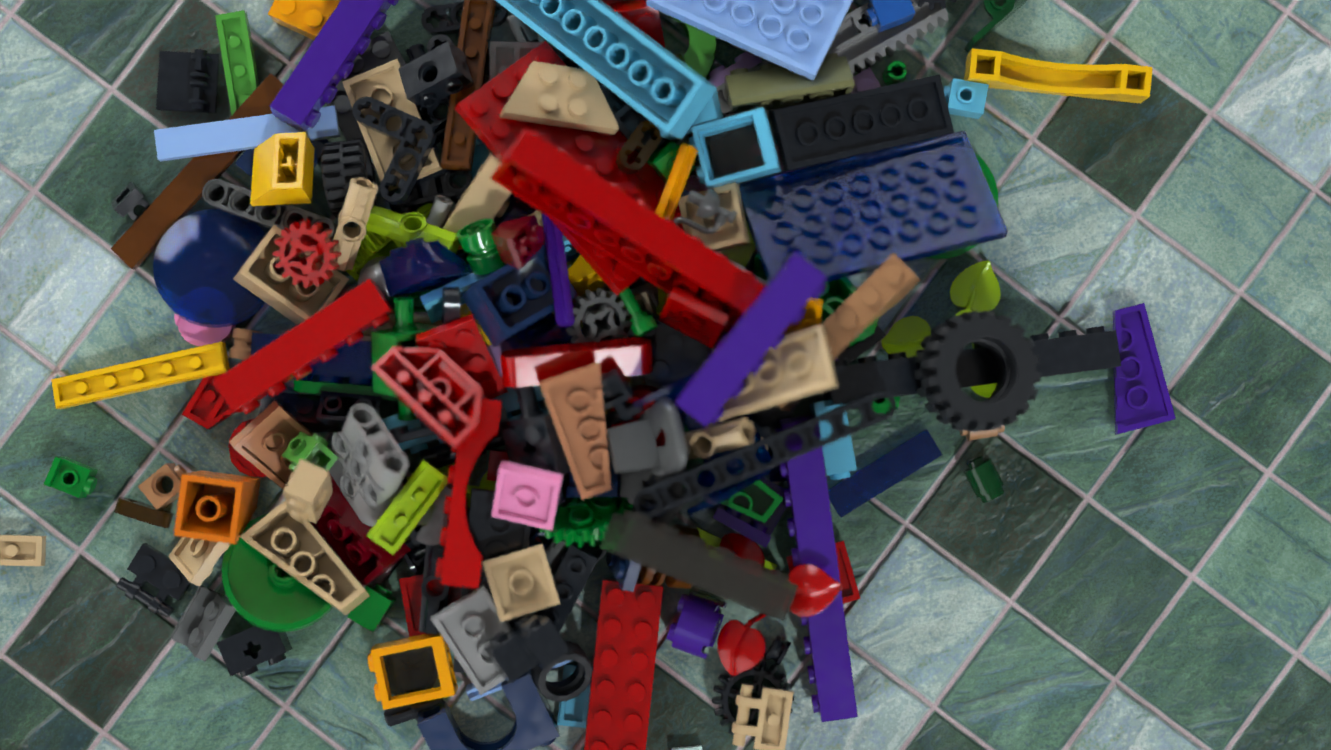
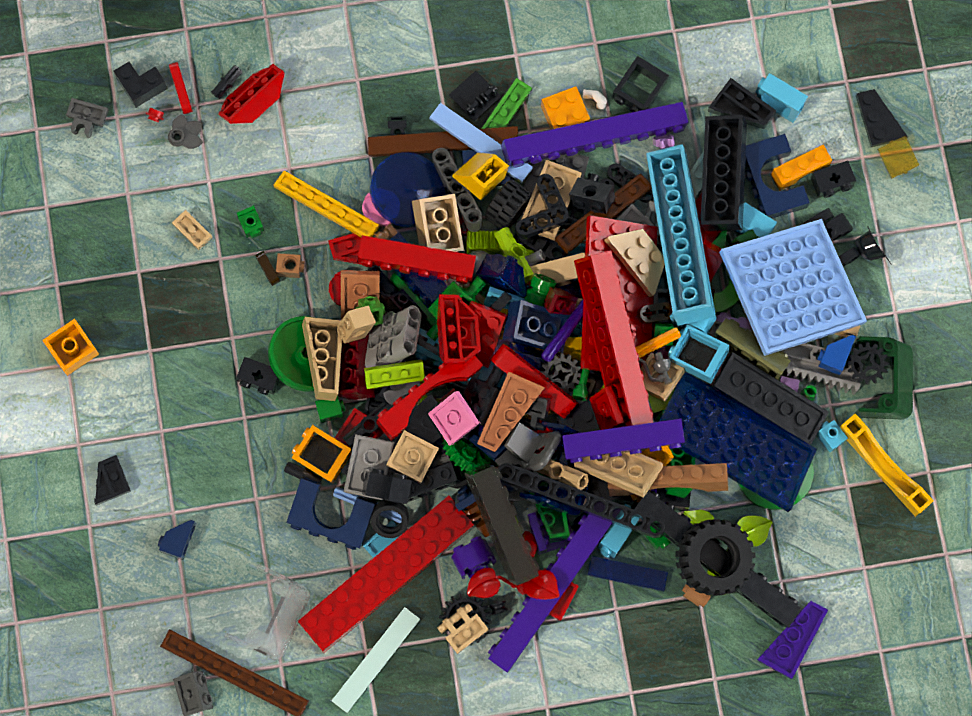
camera: 35 degrees right, 10 degrees down
black plate [116,543,191,618] -> none
tan plate [168,537,230,587] -> none
dark grey bracket [171,586,235,662] -> none
orange slope [173,470,261,544] -> none
red gear [273,220,341,288] -> none
tan piece [333,177,378,271] -> none
dark green brick [964,456,1004,503] -> none

